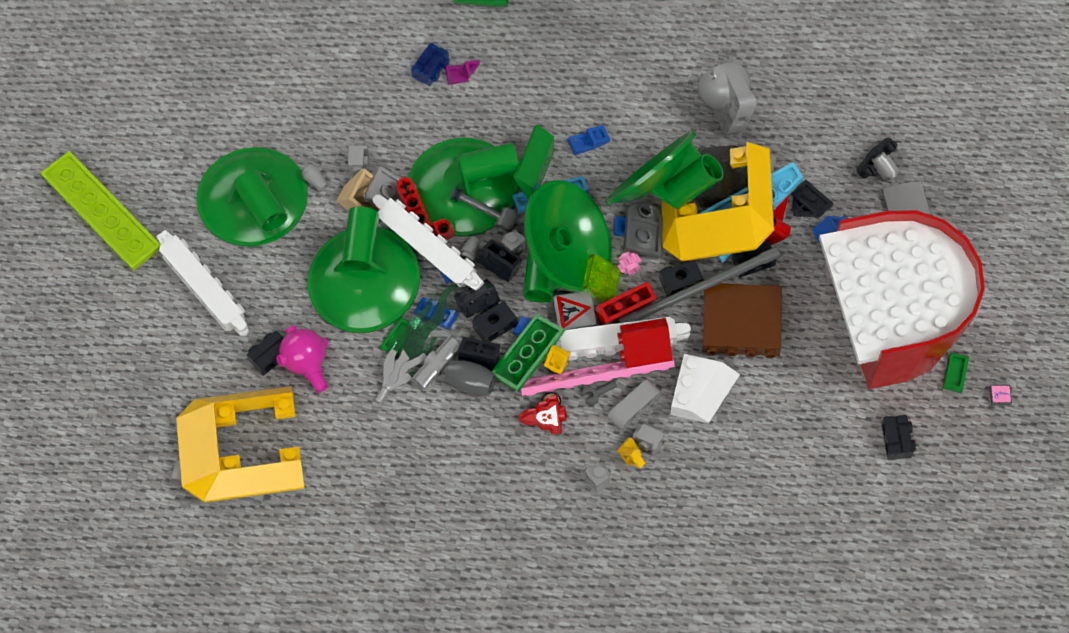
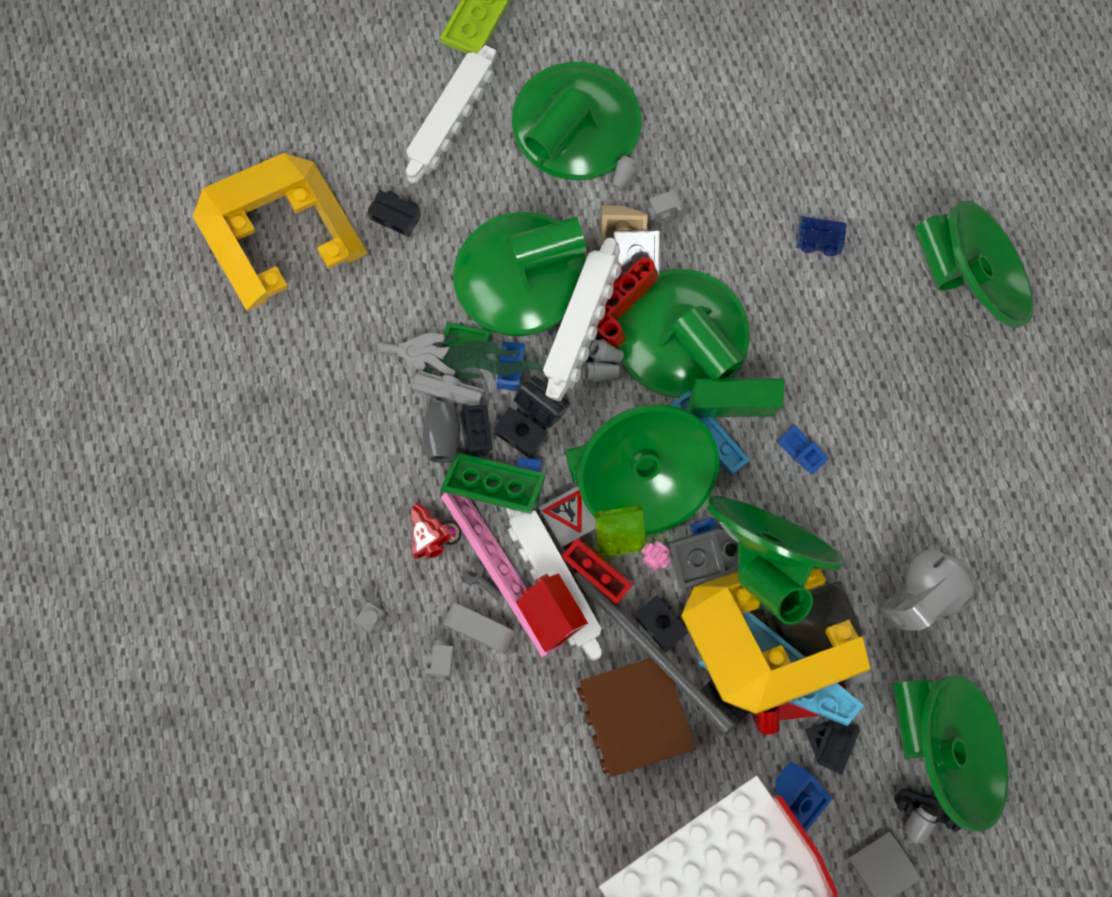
camera: 65 degrees right, 10 degrees up
dark pink piece [276,325,329,394] -> none
magenta slope [445,60,480,85] -> none
dark grey piece [450,186,519,233] -> none
black brick [477,239,523,282] -> none
yellow bracket [544,345,571,374] -> none
yellow bracket [617,438,645,469] -> none
white wedge [670,354,740,424] -> none
none -> light grey cone [589,339,624,363]
none -> green dish [892,675,1009,832]

